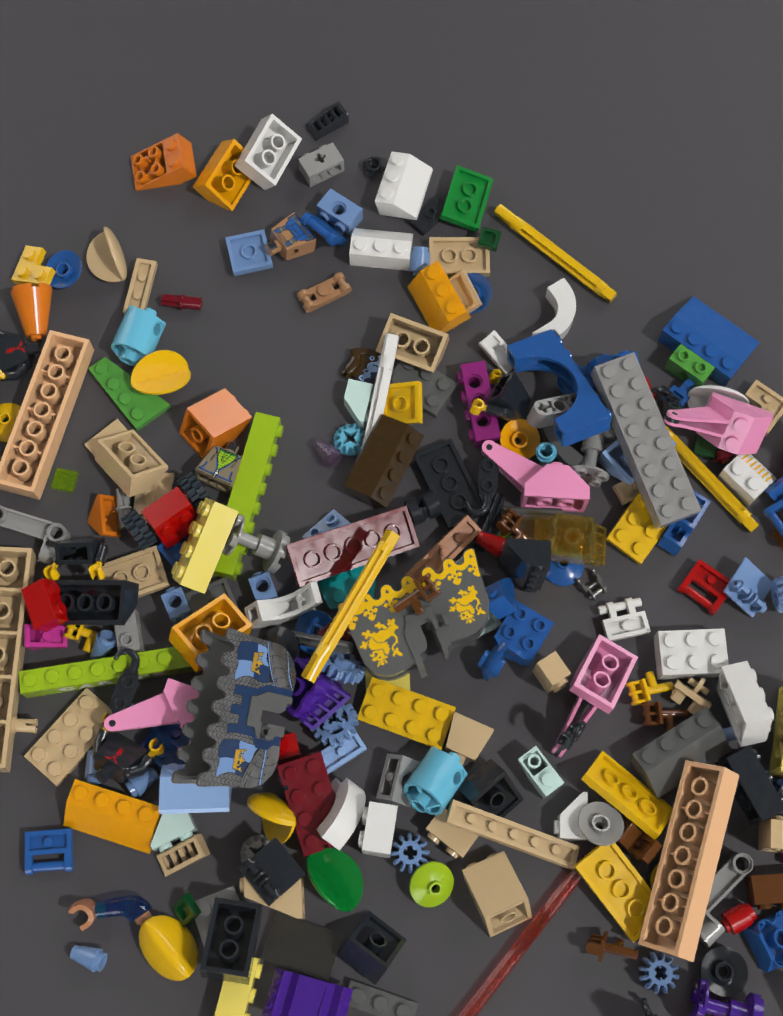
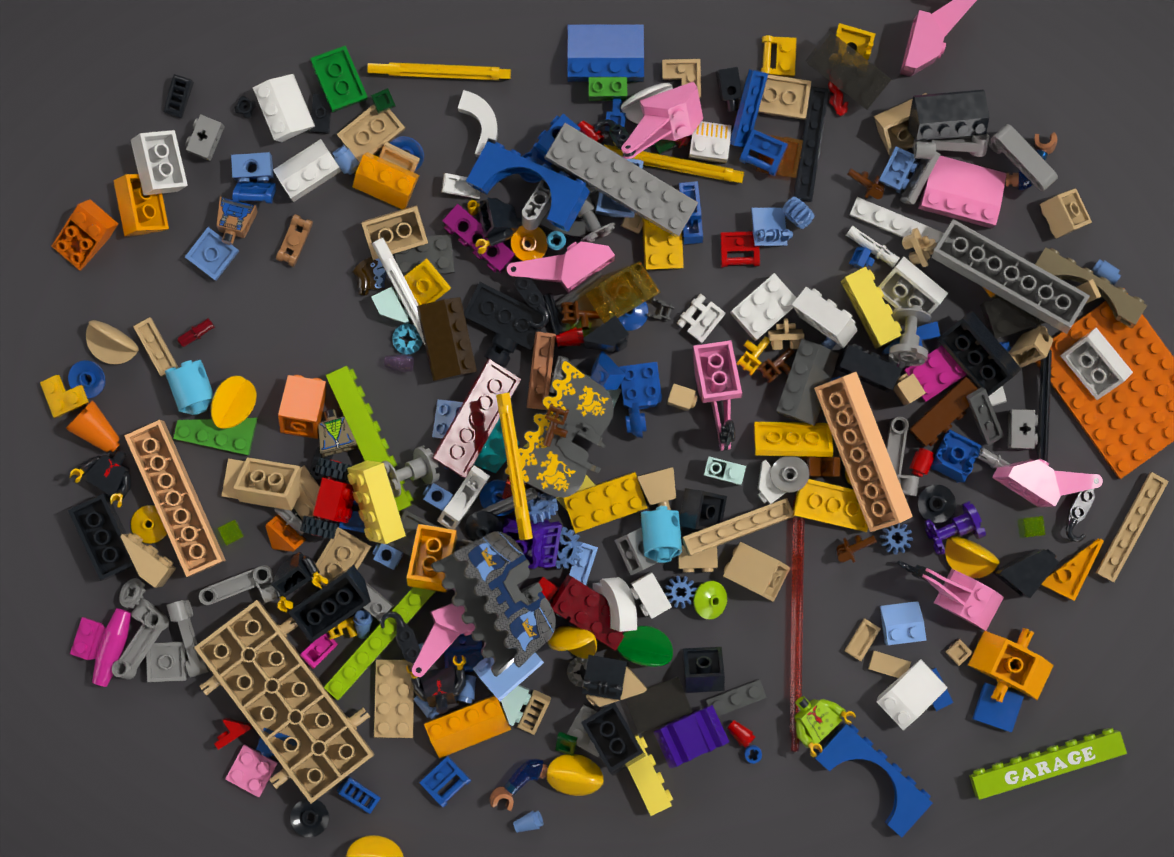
camera: 40 degrees left, 15 degrees up
red brick [21,578,68,632] -> none

